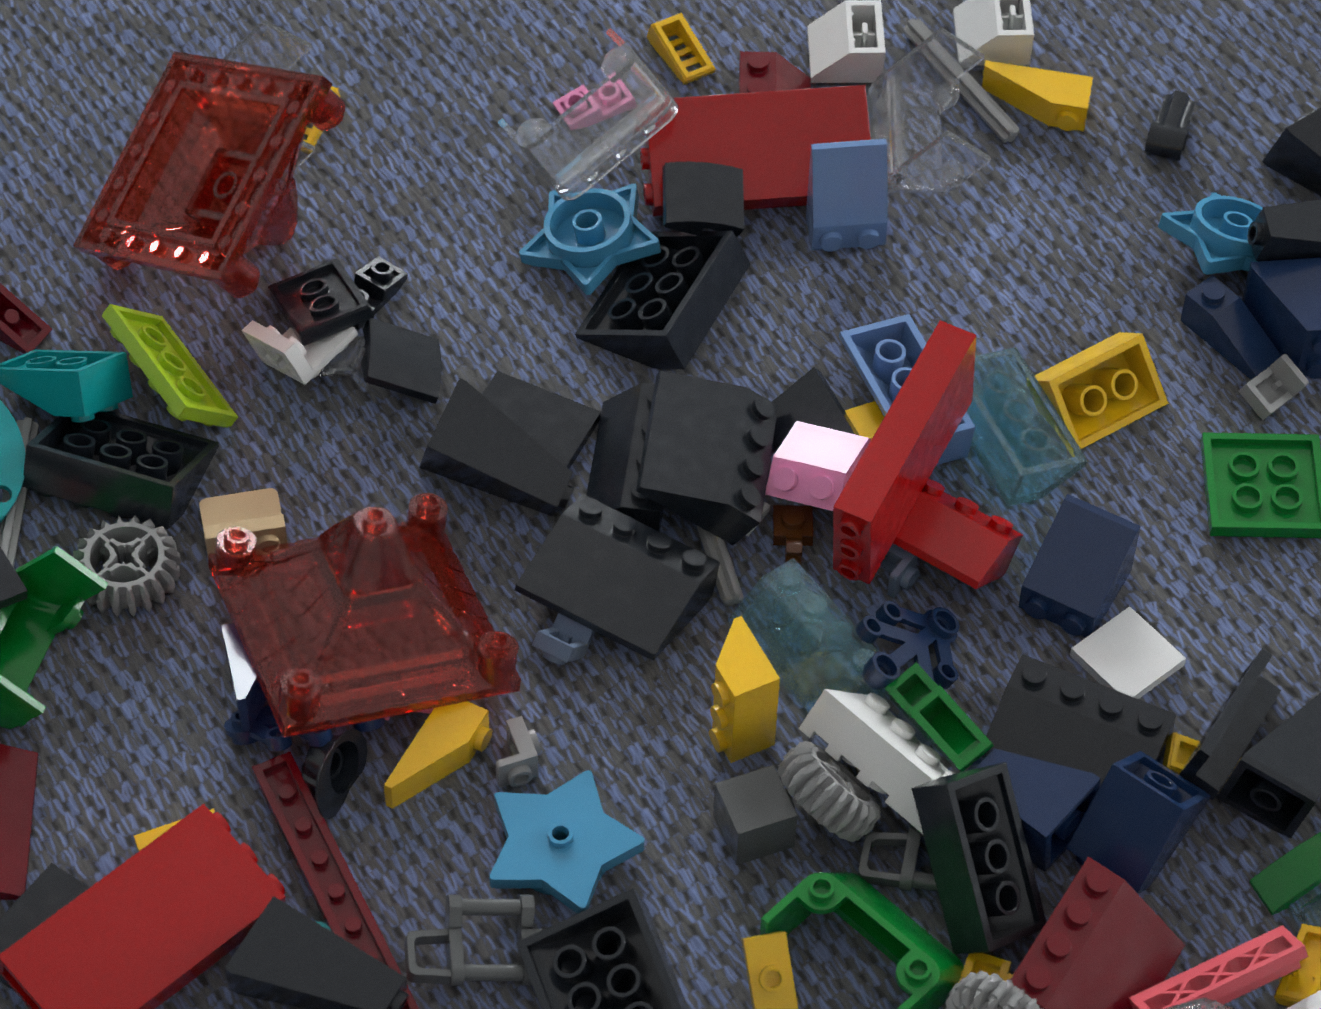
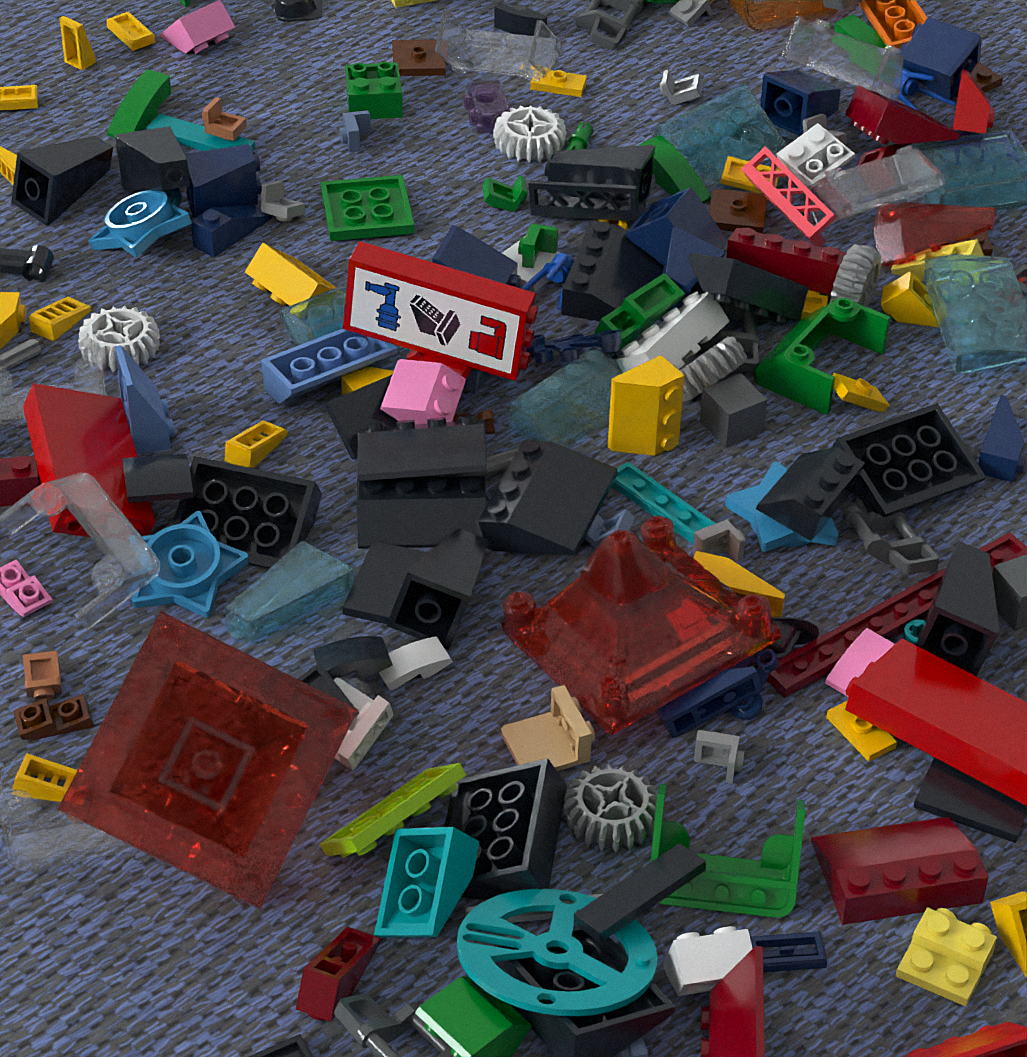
camera: 100 degrees left, 10 degrees down
none -> reddish brown slope [14,694,94,740]
none -> nougat bracket [23,651,62,701]
none -> yellow slope [29,296,91,342]
none -> white gear [78,306,160,373]
none -> yellow slope [225,420,288,468]
none -> clear light blue slope [225,541,354,644]
none -> white slope [379,636,453,691]
none -> green bracket [483,175,528,212]
none -> green bracket [518,223,558,268]
none -> blue plant [520,253,574,310]
none -> teal tile [612,462,716,545]
none -> light grey bracket [694,730,745,784]
none -> reddish brown plate [709,188,768,233]
none -> black slope [756,447,865,541]
none -> bright pink slope [825,628,895,697]

